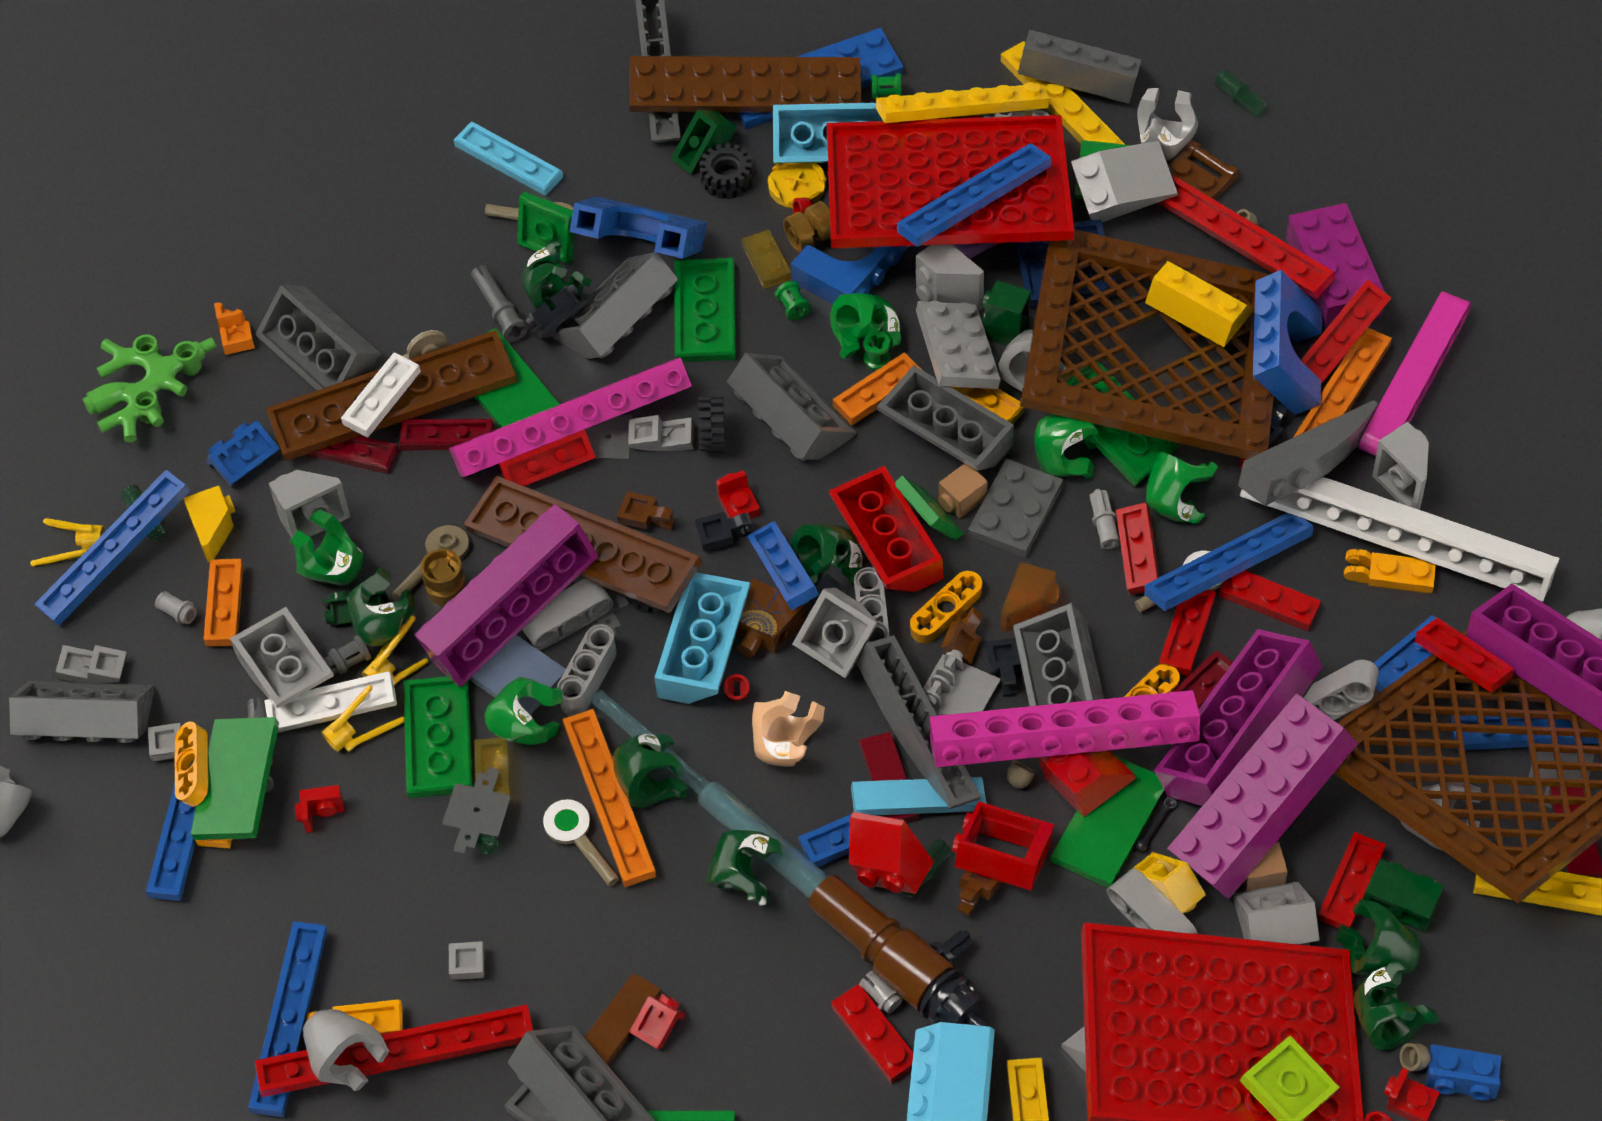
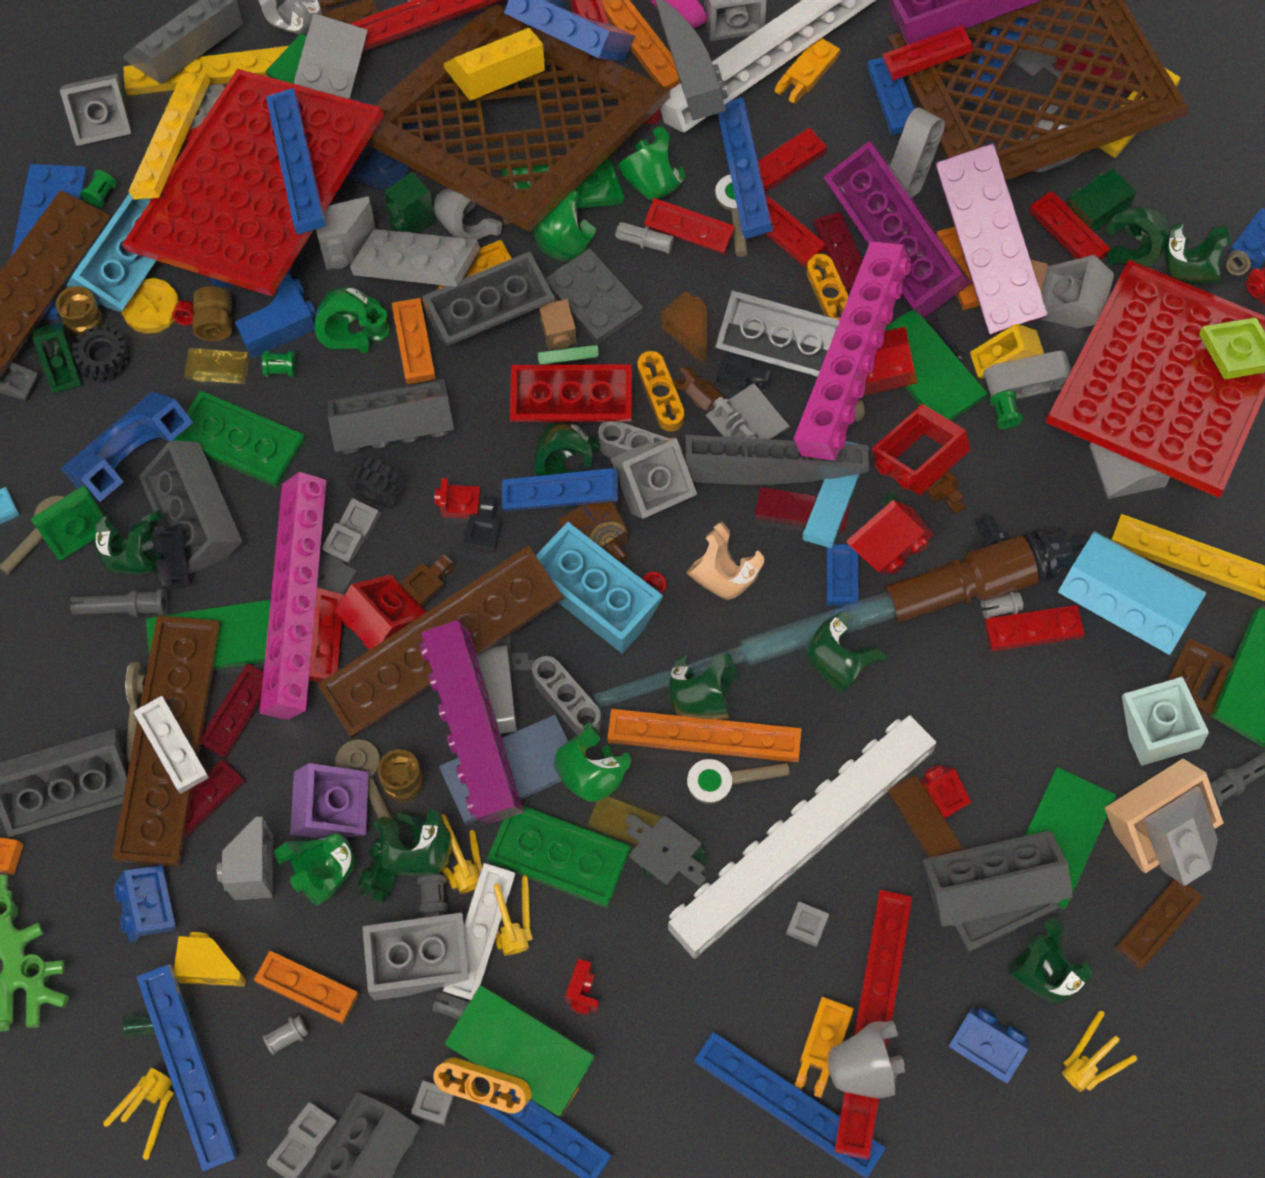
camera: 65 degrees left, 10 degrees up
none -> pearl gold wheel [56,286,104,338]
none -> light grey slope [60,73,132,146]
none -> medium lavender slope [290,763,369,839]
none -> red slope [335,574,426,649]
none -> white brick [668,715,937,959]
none -> green bush [989,390,1024,430]

